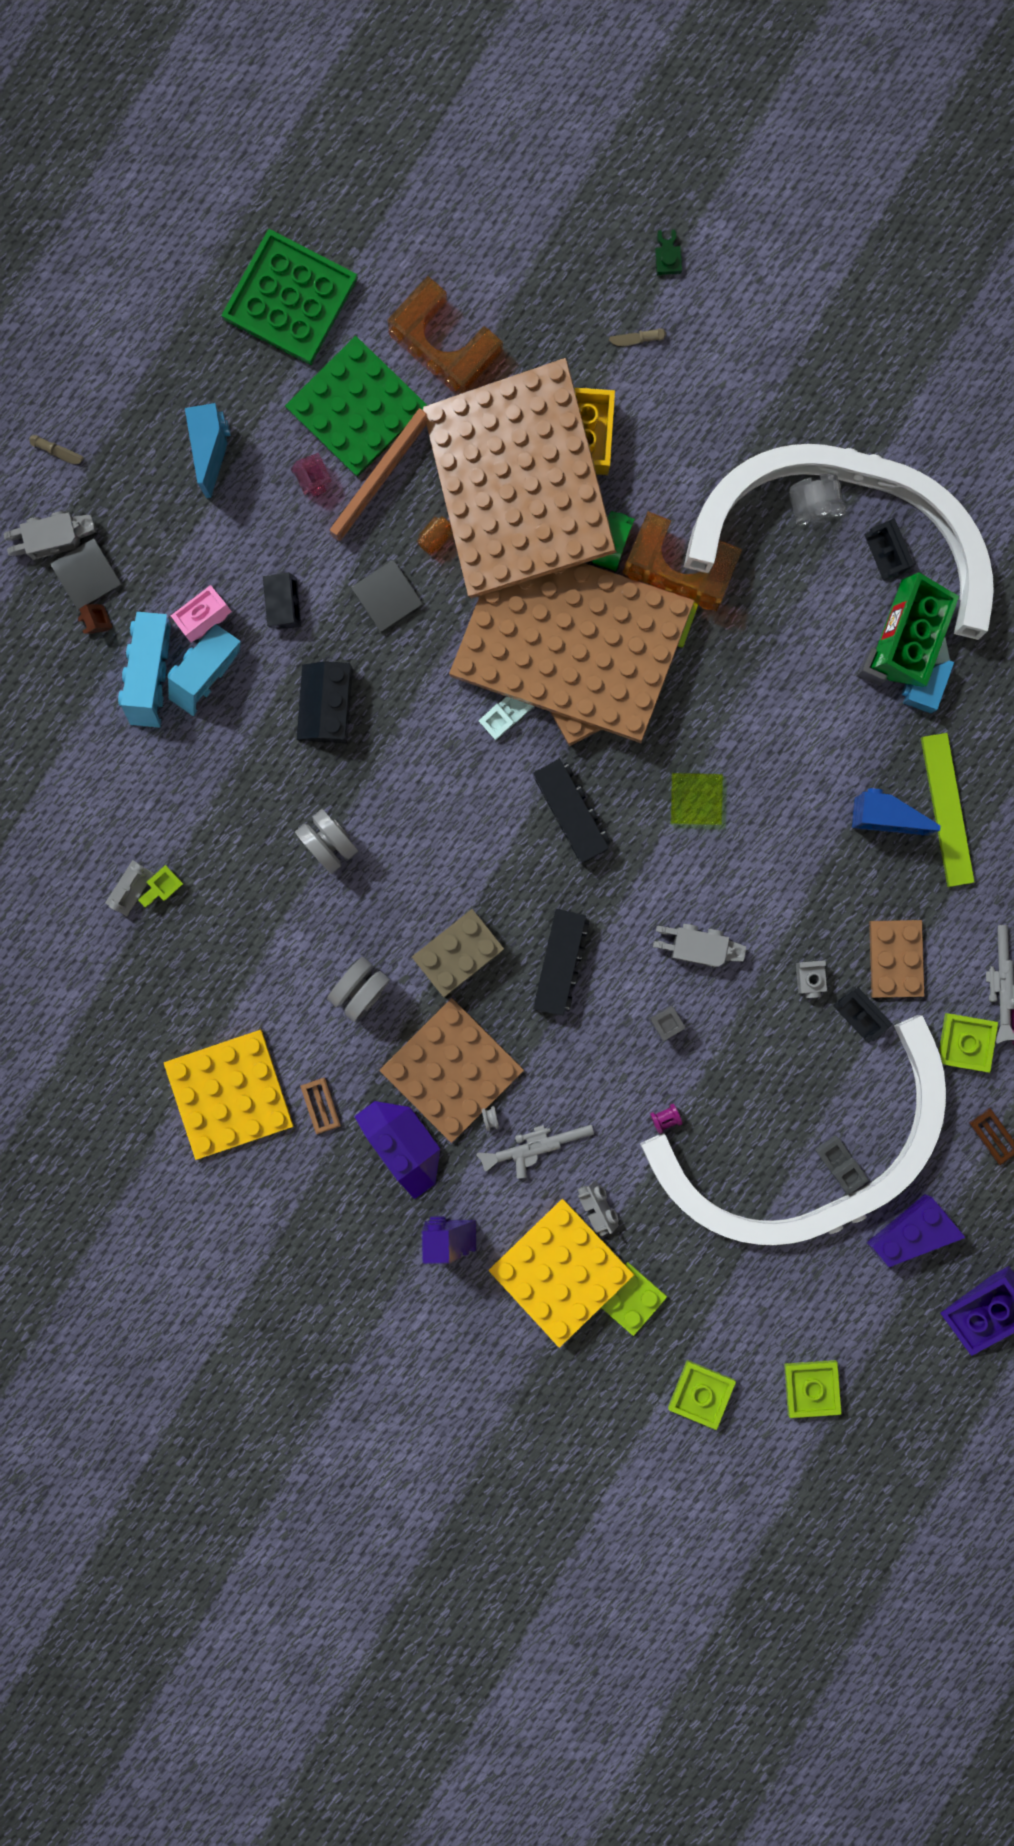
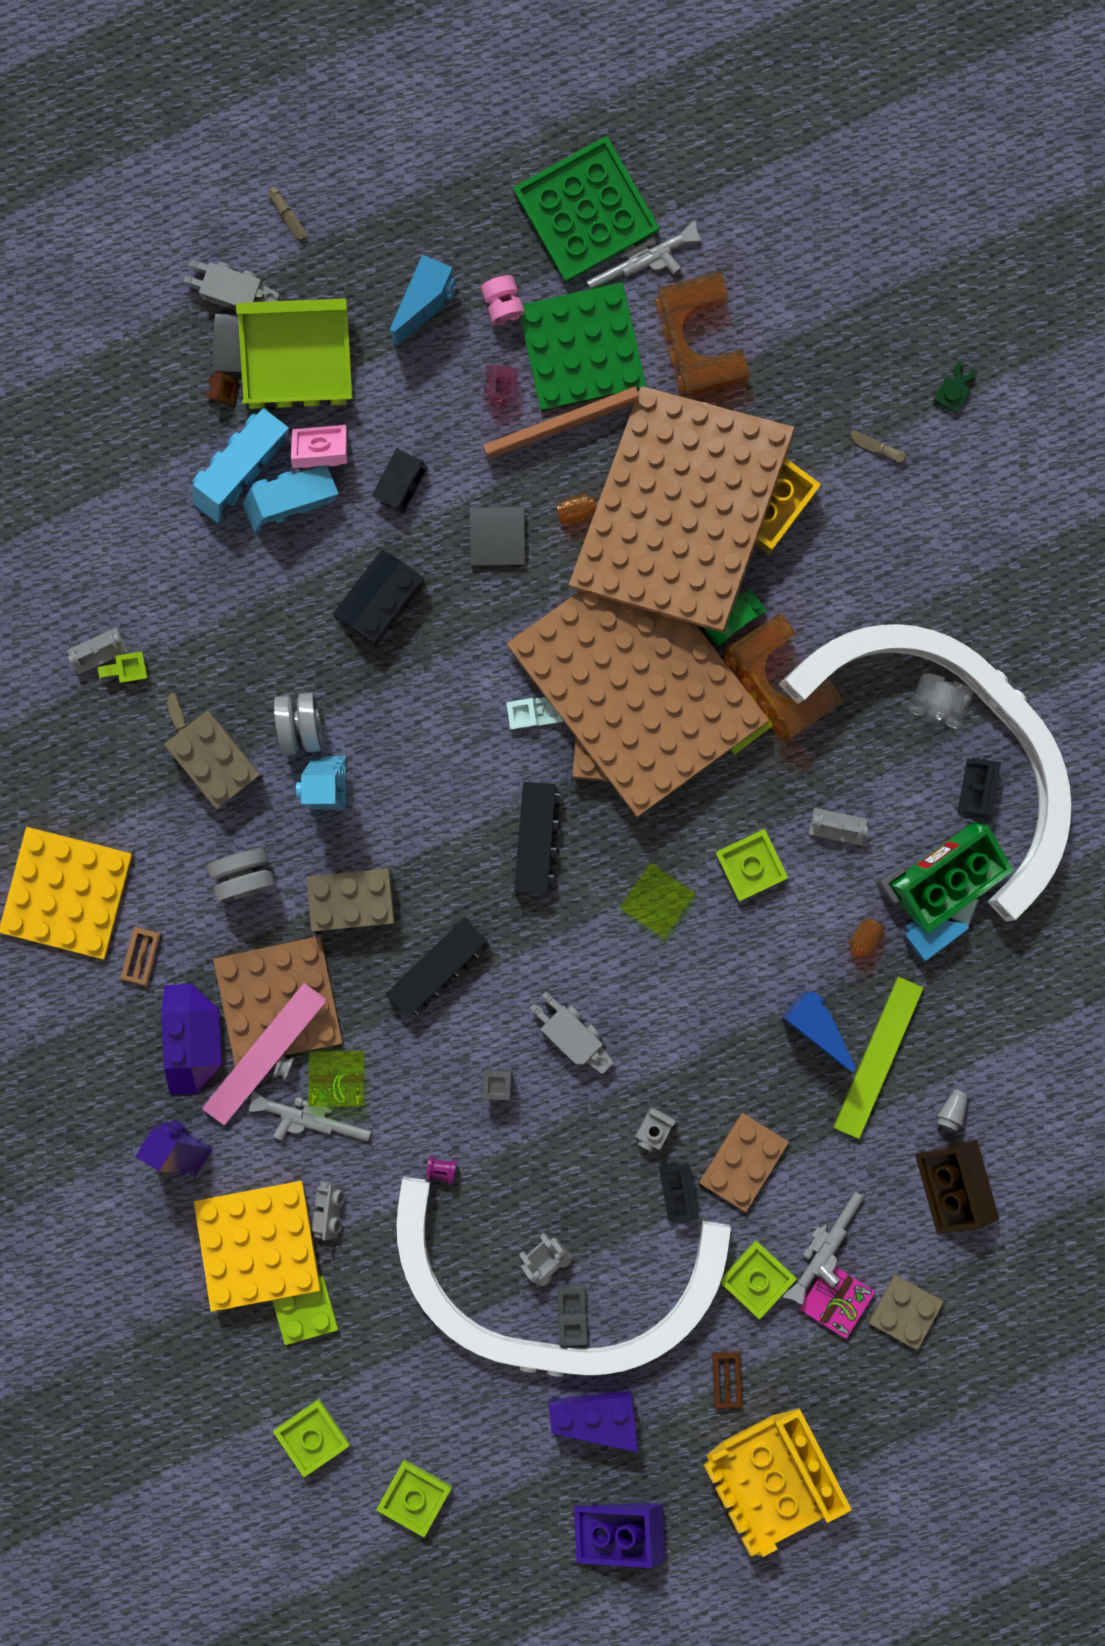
camera: 40 degrees right, 0 degrees up
none -> dark tan brick [164,710,261,809]
none -> dark tan piece [167,692,188,733]
none -> bright pink tile [202,983,326,1125]
none -> lime panel [236,299,352,409]
none -> medium azure wedge [296,756,346,810]
none -> clear neon green tile [308,1051,364,1107]
none -> bright pink wheel [481,275,525,325]
none -> light grey piece [519,1232,572,1286]
none -> light grey piece [586,221,701,289]
none -> lime plate [715,829,788,902]
none -> light grey hinge [809,808,868,846]
none -> clear orange brick [847,917,885,960]

